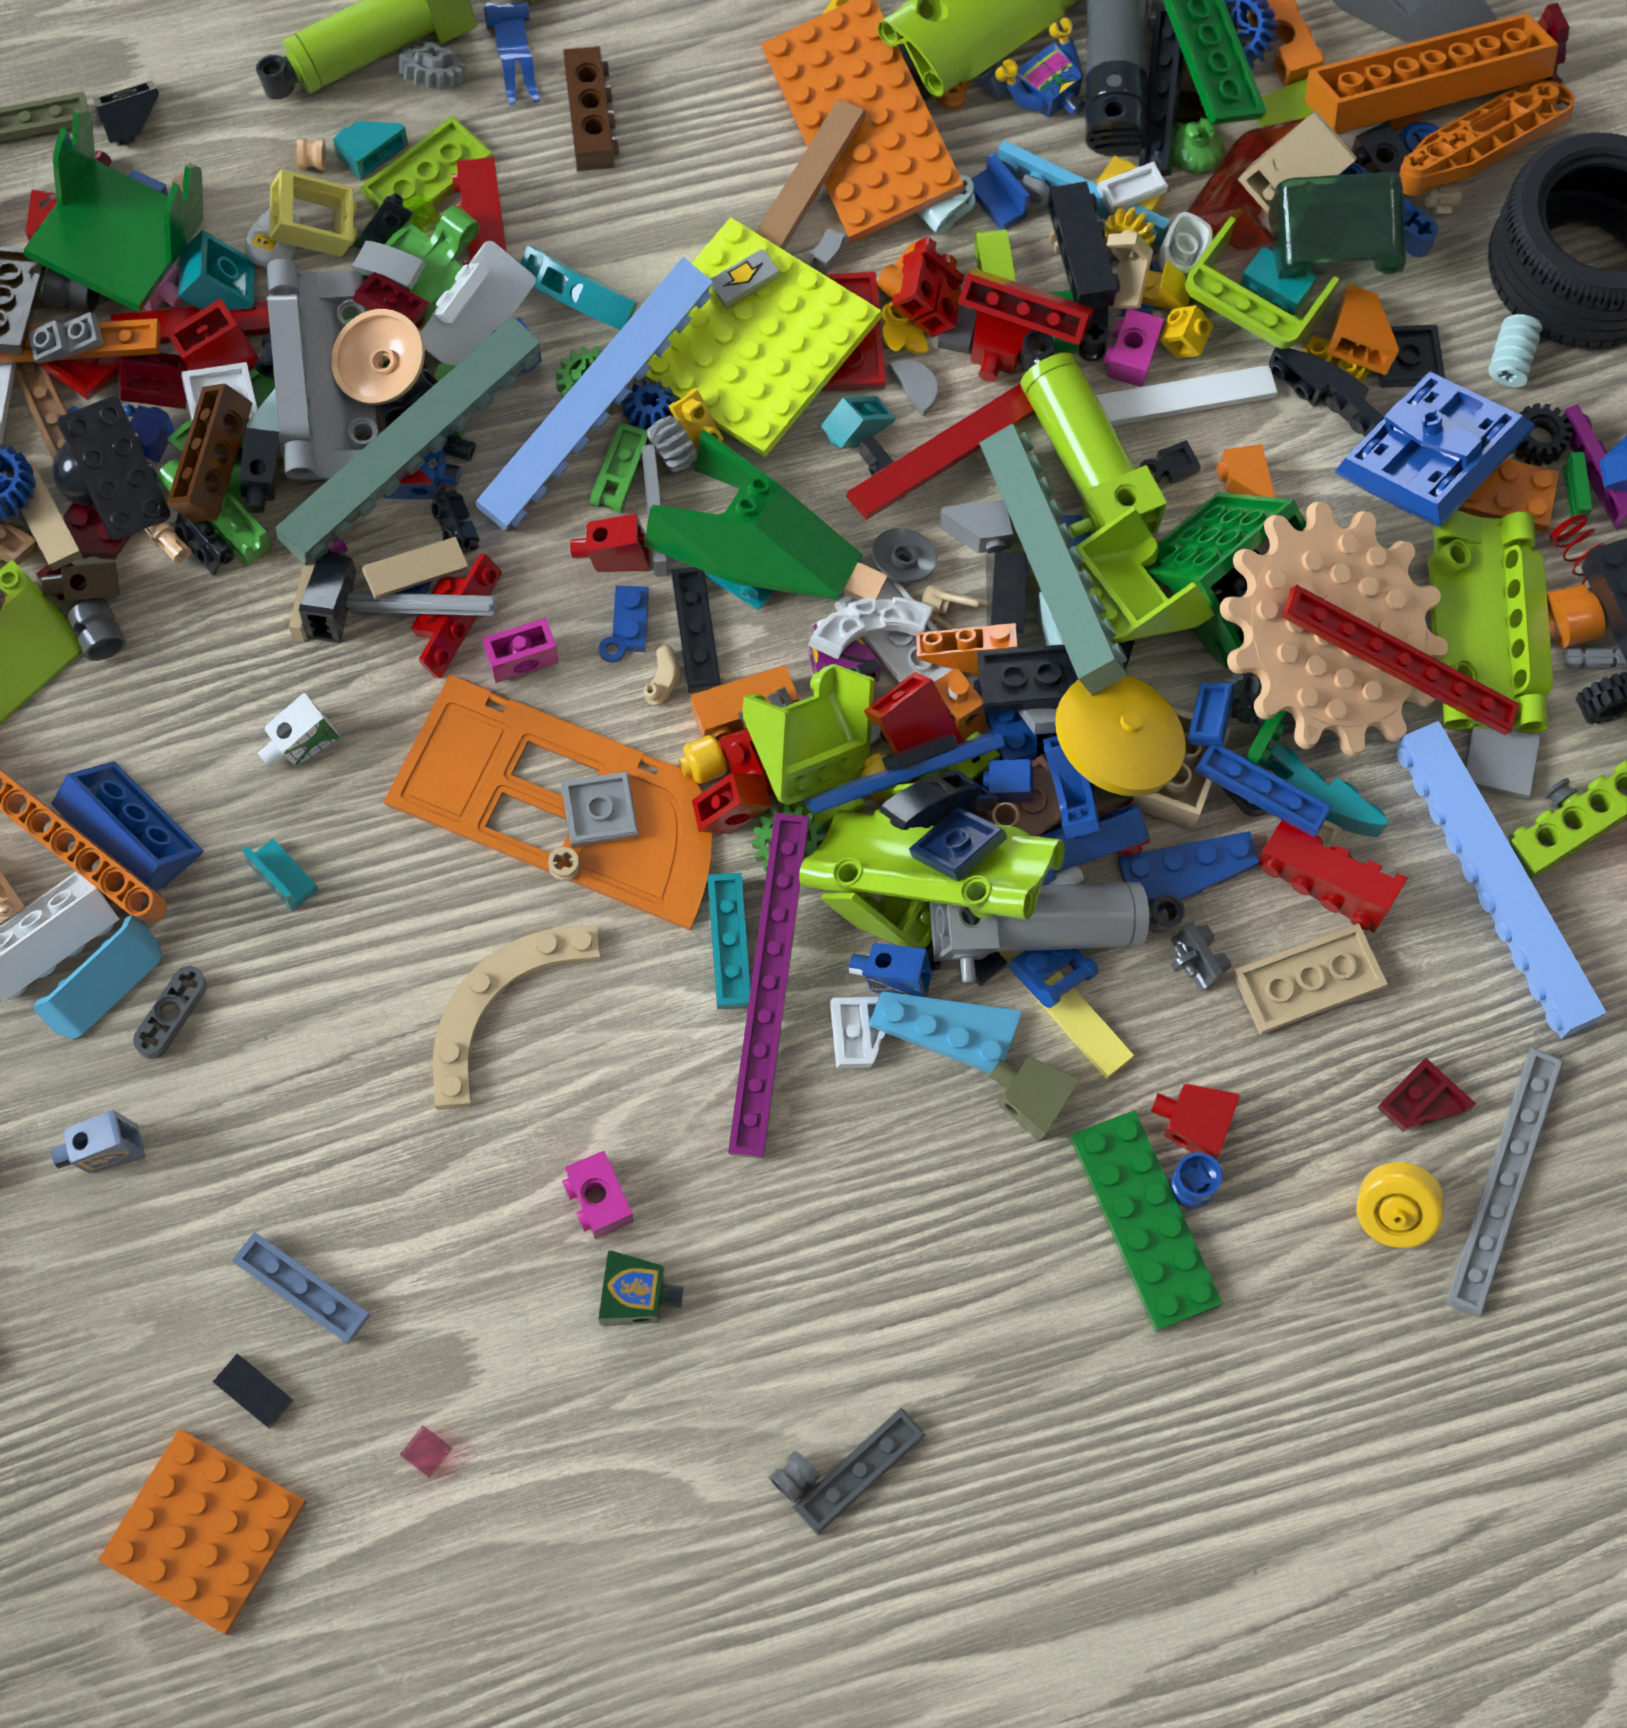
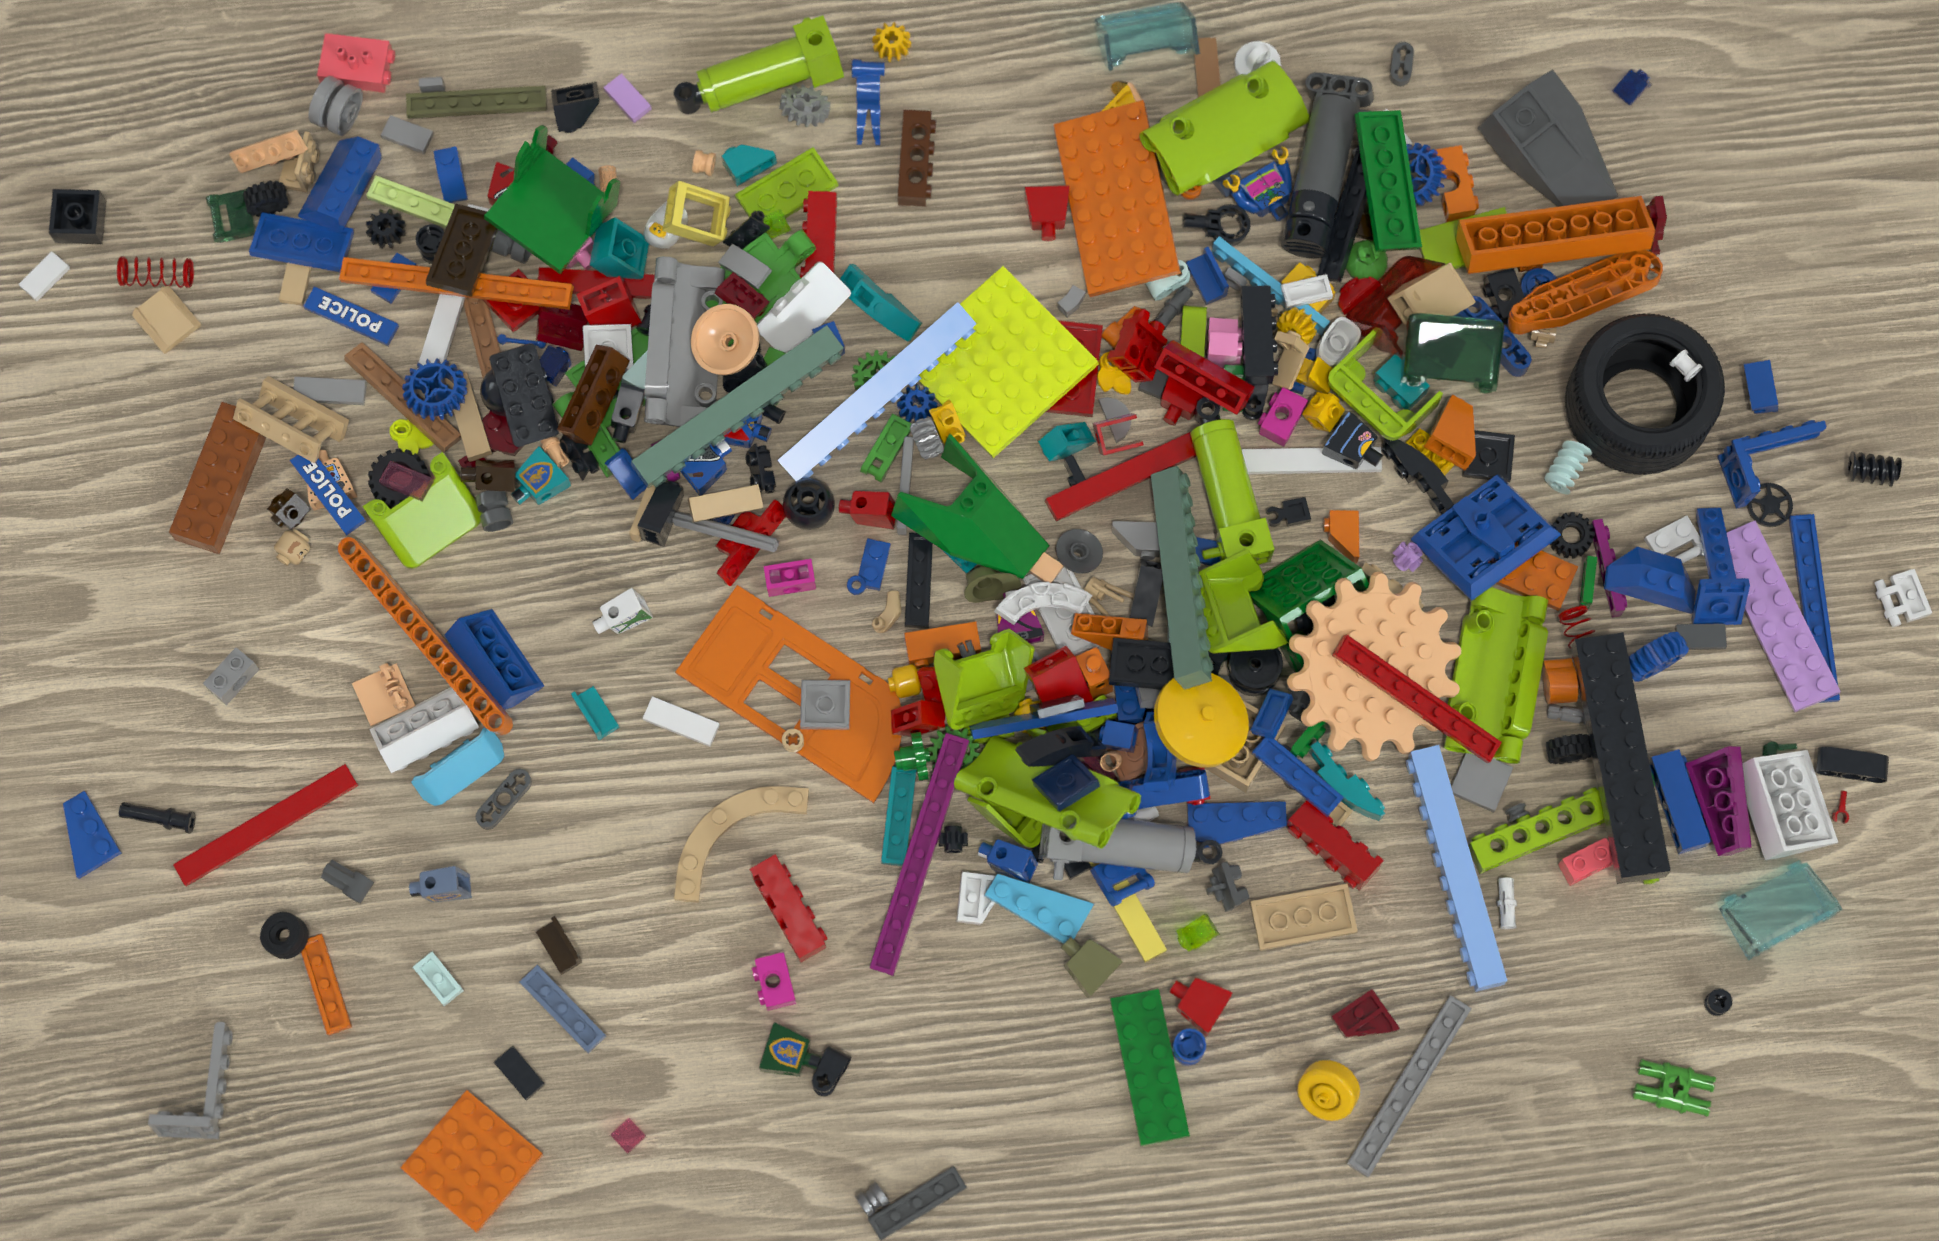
camera: 15 degrees right, 5 degrees up
light grey slope [28,312,104,363] -> none
light grey tile [710,248,780,308] -> none
medium nougat tile [755,99,866,250] -> none
none -> light aqua plate [413,952,464,1006]
none -> teal torso [511,446,571,505]
none -> dark brown panel [536,916,583,975]
none -> lavender tile [603,74,652,123]
none -> blue tile [604,448,647,500]
none -> white tile [643,696,720,747]
none -> blue torso [680,440,732,496]
none -> red wedge [750,854,828,963]
none -> black wheel [783,478,835,530]
none -> black piece [812,1046,851,1097]
none -> green plant [894,732,931,781]
none -> black gear [939,826,968,854]
none -> olive piece [964,566,1021,603]
none -> red torso [1025,186,1070,241]
none -> red piece [1092,413,1144,456]
none -> dark grey pin [1153,285,1193,330]
none -> clear neon green bracket [1176,914,1220,952]
none -> black pin [1182,204,1251,246]
none -> bright pink brick [1206,318,1243,369]
none -> black wheel [1227,648,1283,697]
none -> black torso [1322,411,1383,469]
none -> red tile [1338,277,1380,315]
none -> lavender gear [1393,541,1423,572]
none -> white pin [1497,878,1517,929]

